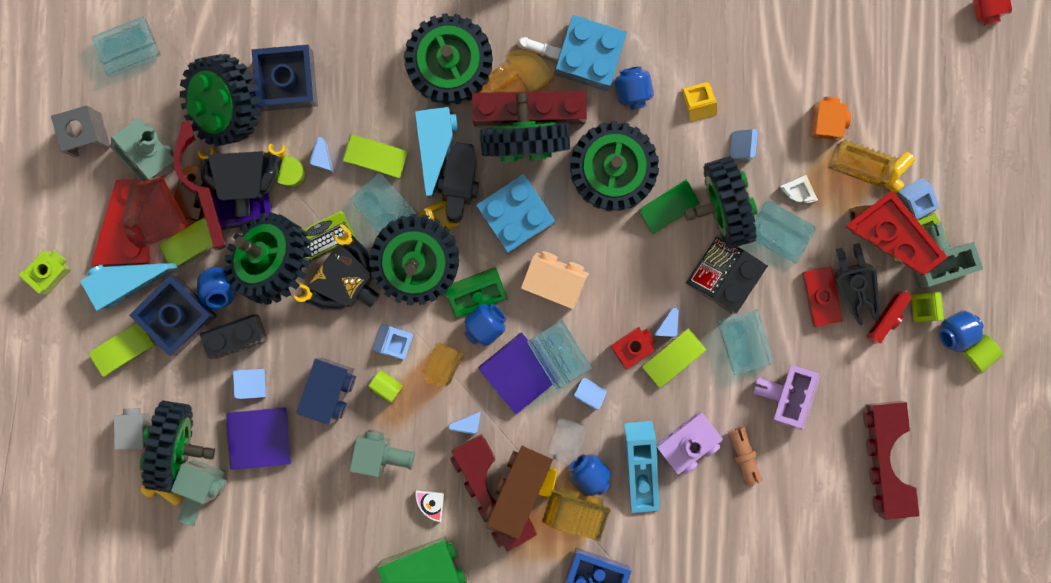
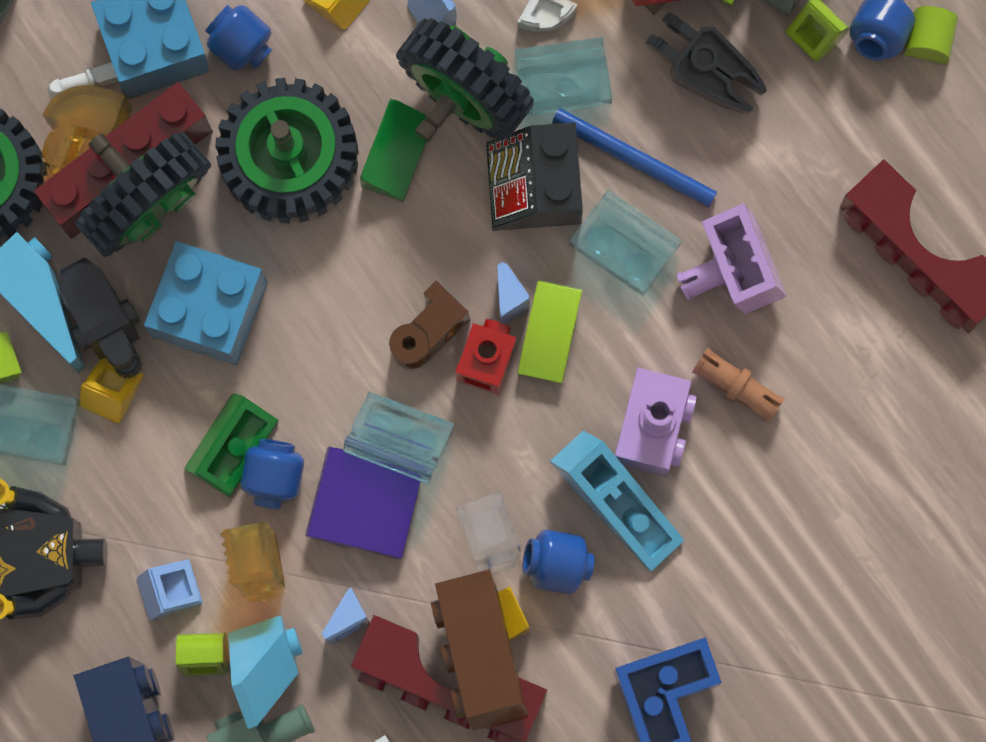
camera: 30 degrees left, 10 degrees down
wheel [369,214,460,306] -> none
light nougat brick [521,251,589,309] -> none
clear yellow brick [542,487,611,541] -> none
light blue slope [573,378,606,410] -> none
red plate [802,266,843,327] -> none
red plate [866,291,913,344] -> none
none -> medium azure slope [228,615,303,729]
none -> reddish brown leg [389,280,471,370]
none -> blue bar [552,108,717,207]

